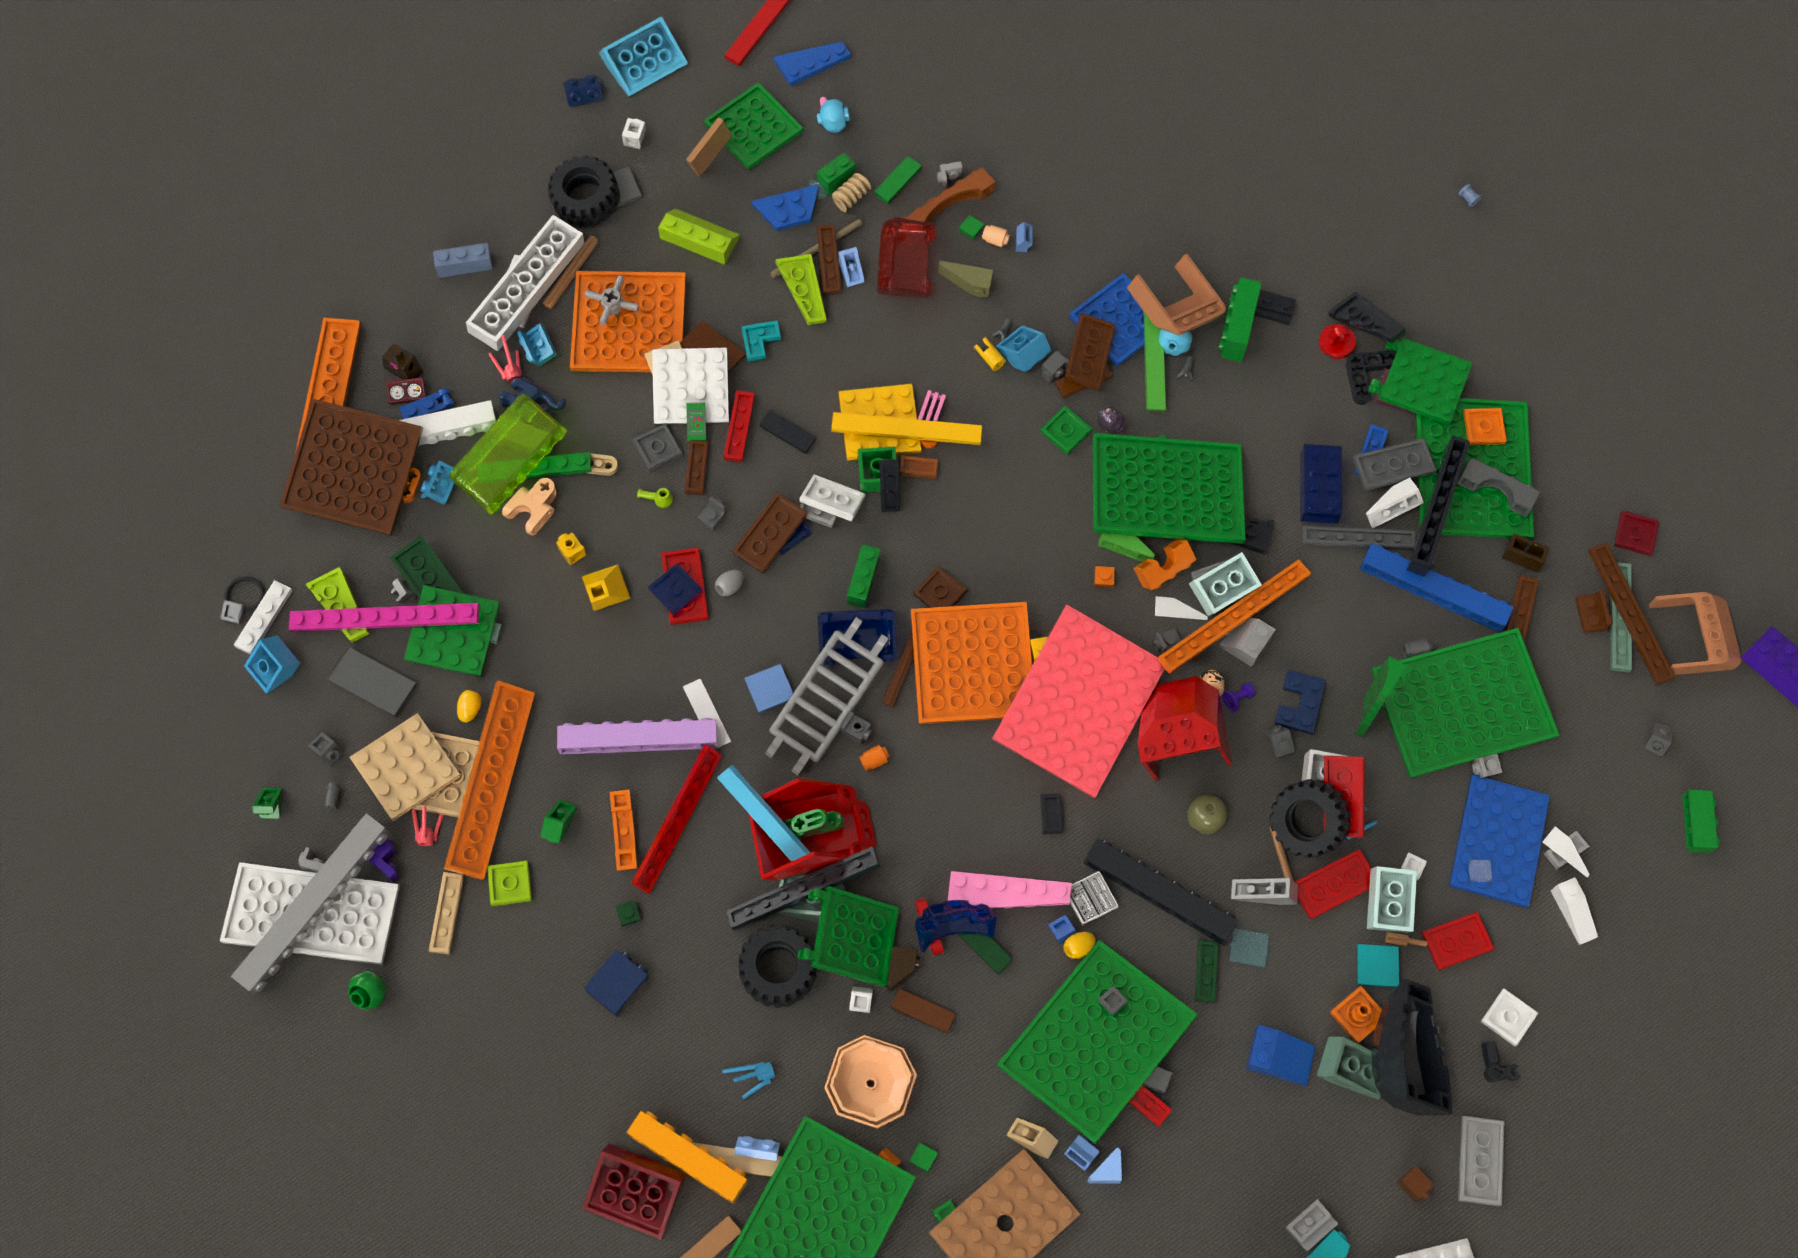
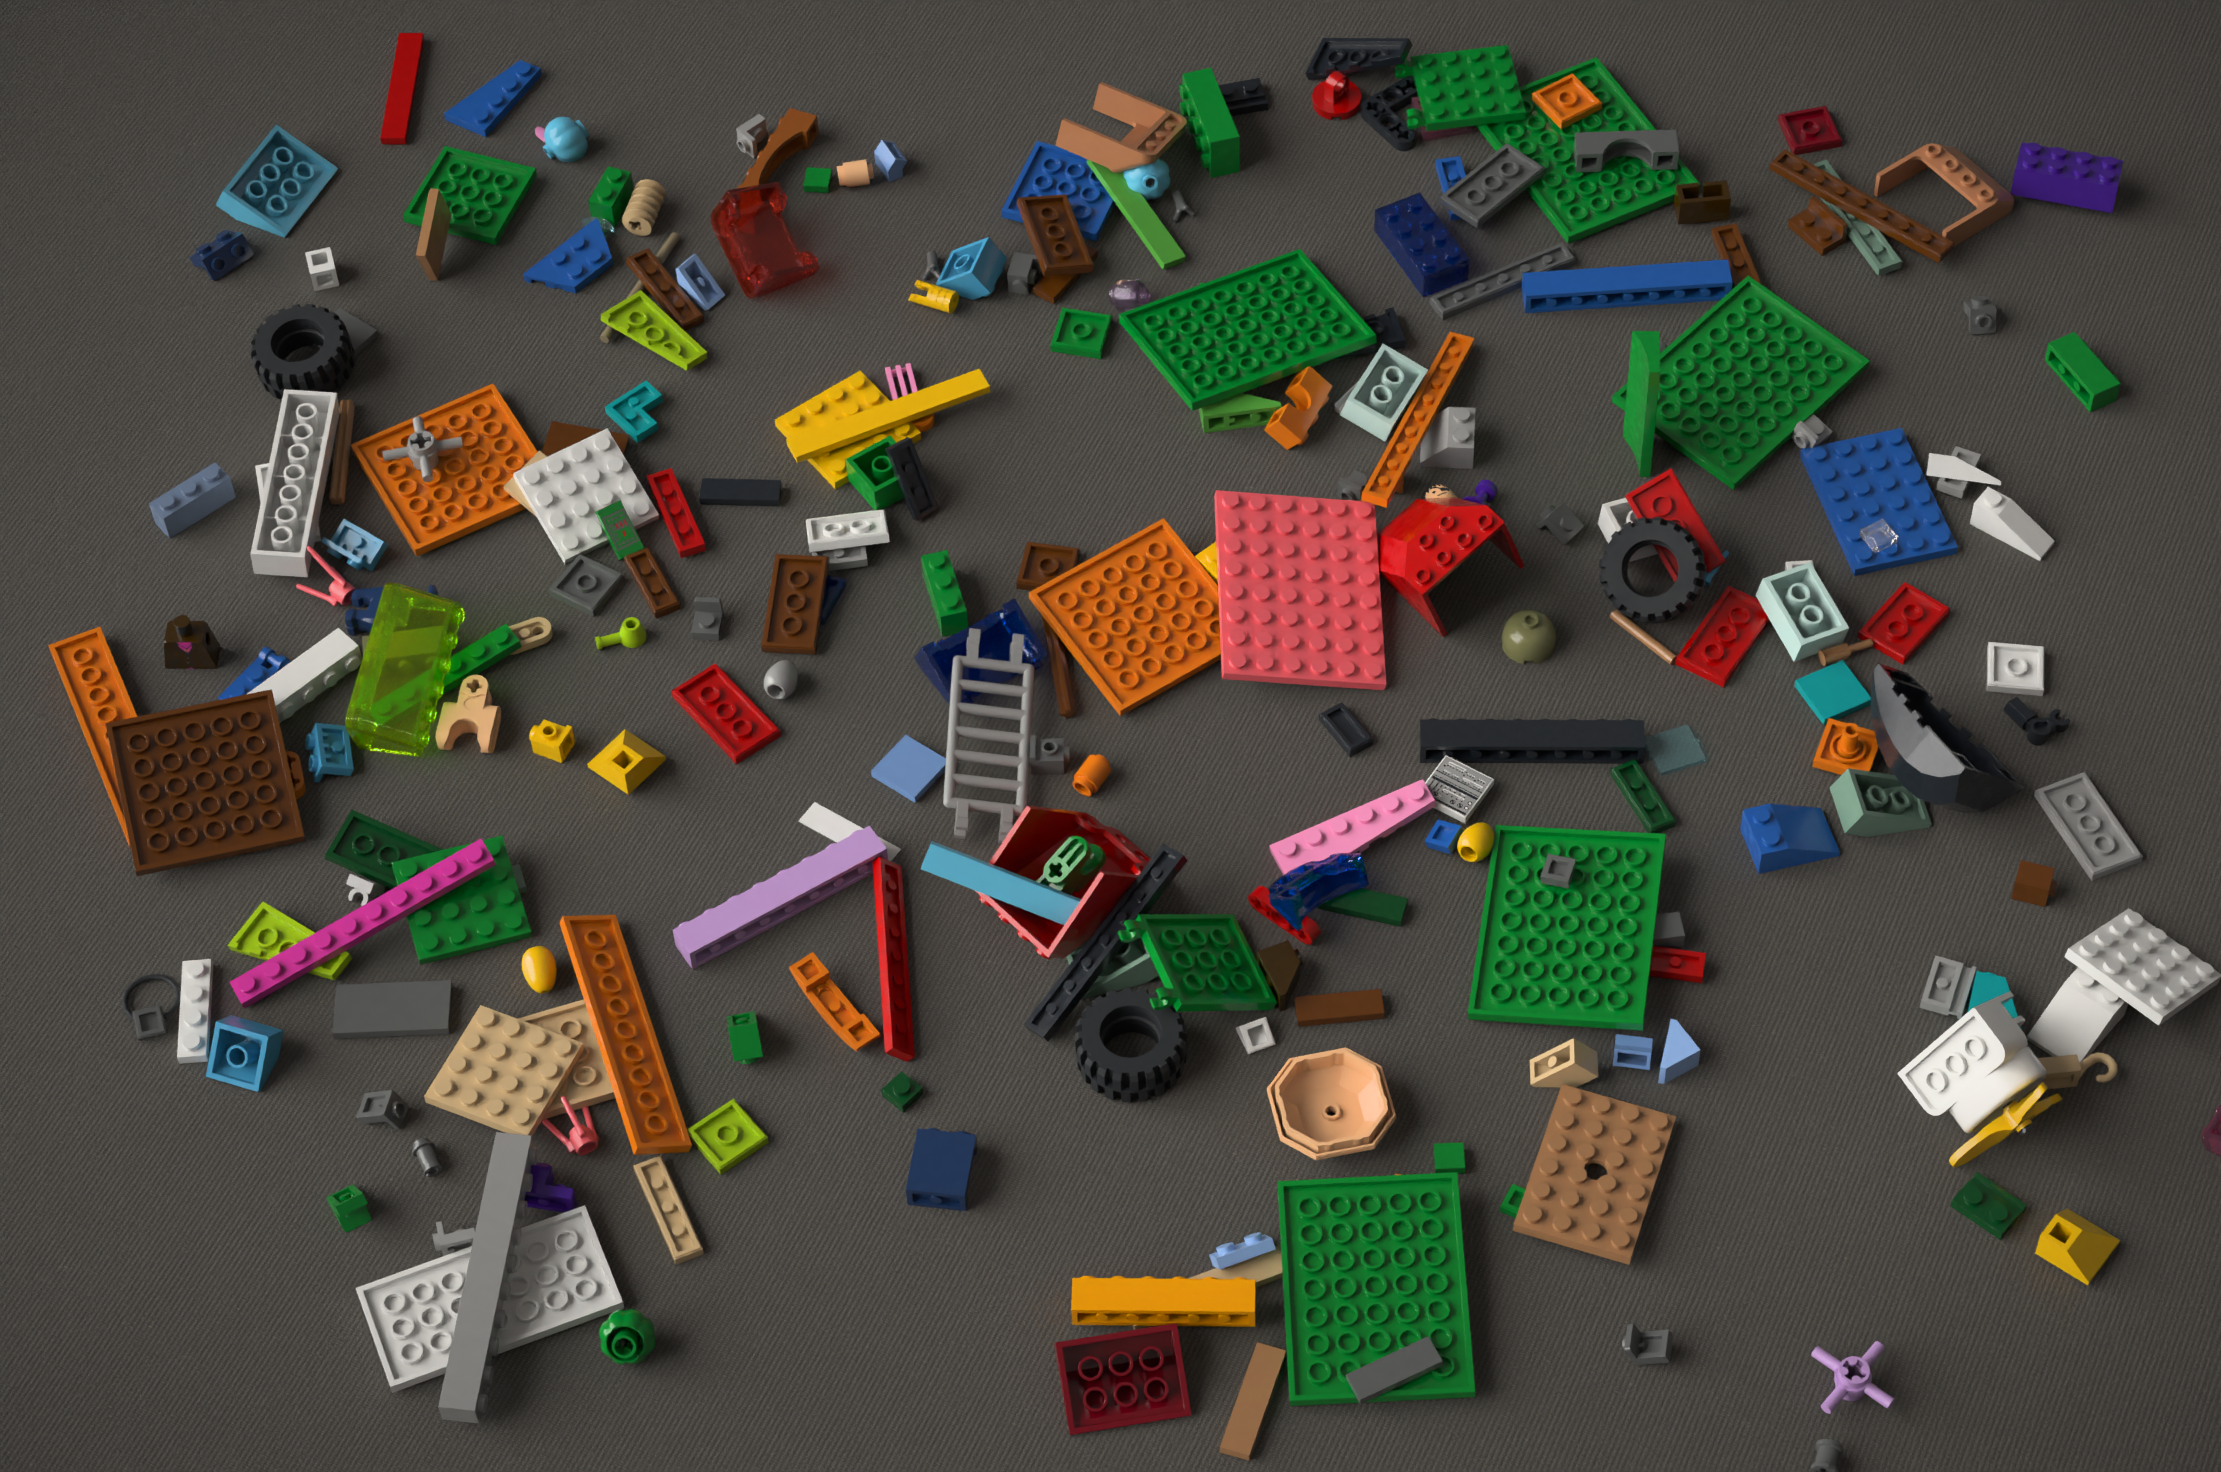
camera: 25 degrees left, 15 degrees down
slope [386,377,426,404] -> none
clear blue tile [648,563,703,616] -> none
lime slope [658,209,740,265] -> none
dark azure plant [722,1062,775,1099] -> none
green tile [874,156,922,204] -> none
dark orange tile [899,455,939,479] -> none
olive slope [938,261,993,298] -> none
orange plate [1094,566,1114,588] -> none
white sticker [1155,596,1208,620] -> none
light grey slope [1231,878,1298,905] -> none
dark blue plate [1274,670,1326,735] -> none
white slope [1366,478,1424,529] -> none
black brick [1406,435,1470,577] -> none

